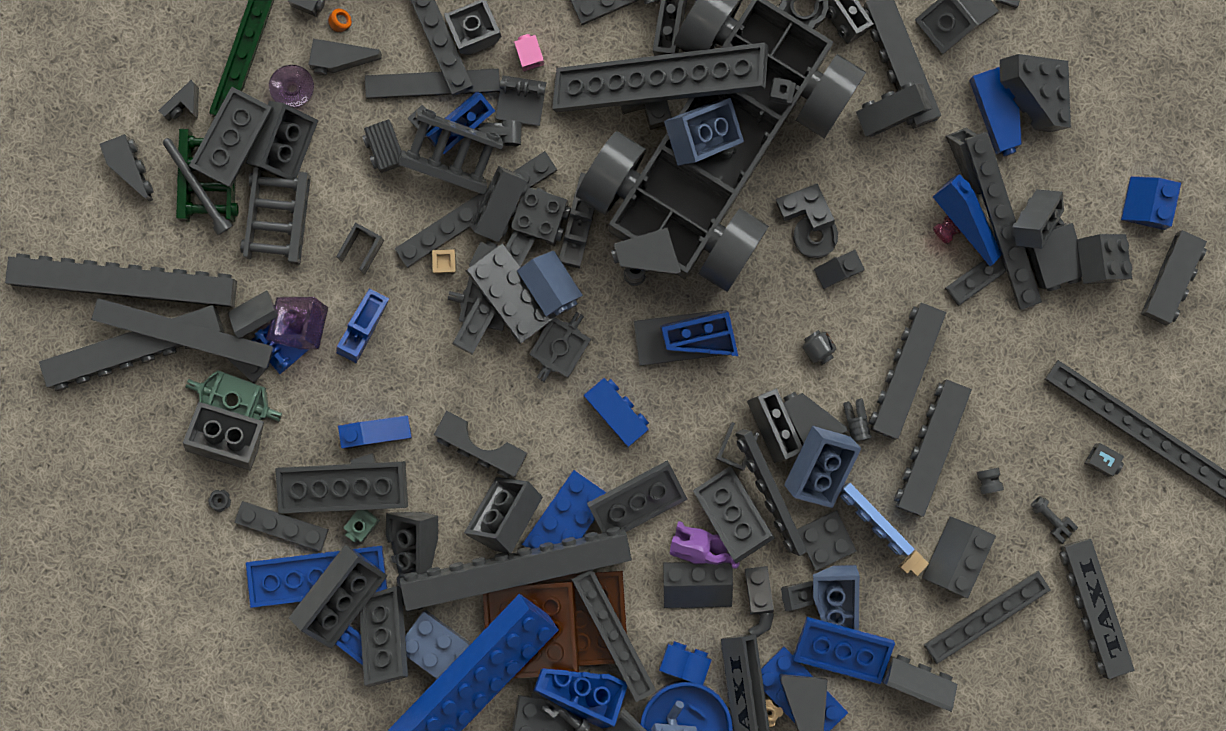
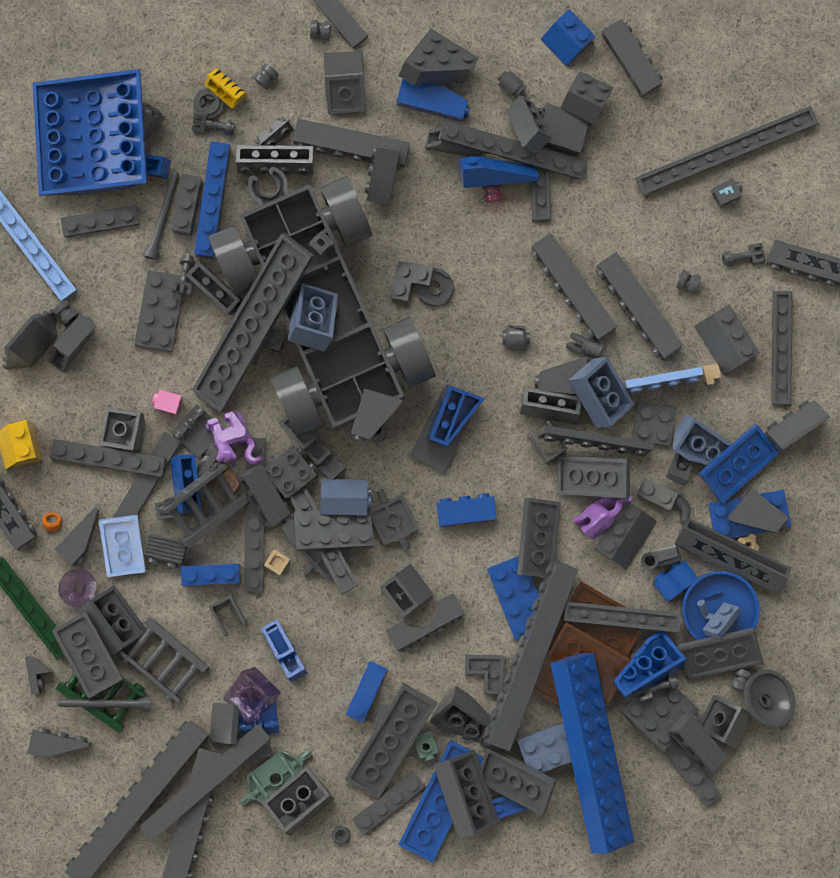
camera: 55 degrees left, 0 degrees up
dark grey slope [464,477,543,554] -> none
dark grey slope [814,250,865,289] -> none
none -> light blue plate [99,514,146,577]
none -> blue brick [181,564,241,586]
none -> medium lavender animal [205,411,262,466]
none -> nougat tile [216,469,240,492]
none -> dark grey slope [380,564,434,617]
none -> dark grey plate [465,654,504,694]
none -> dark grey brick [498,70,526,98]
none -> dark grey piece [641,544,681,569]

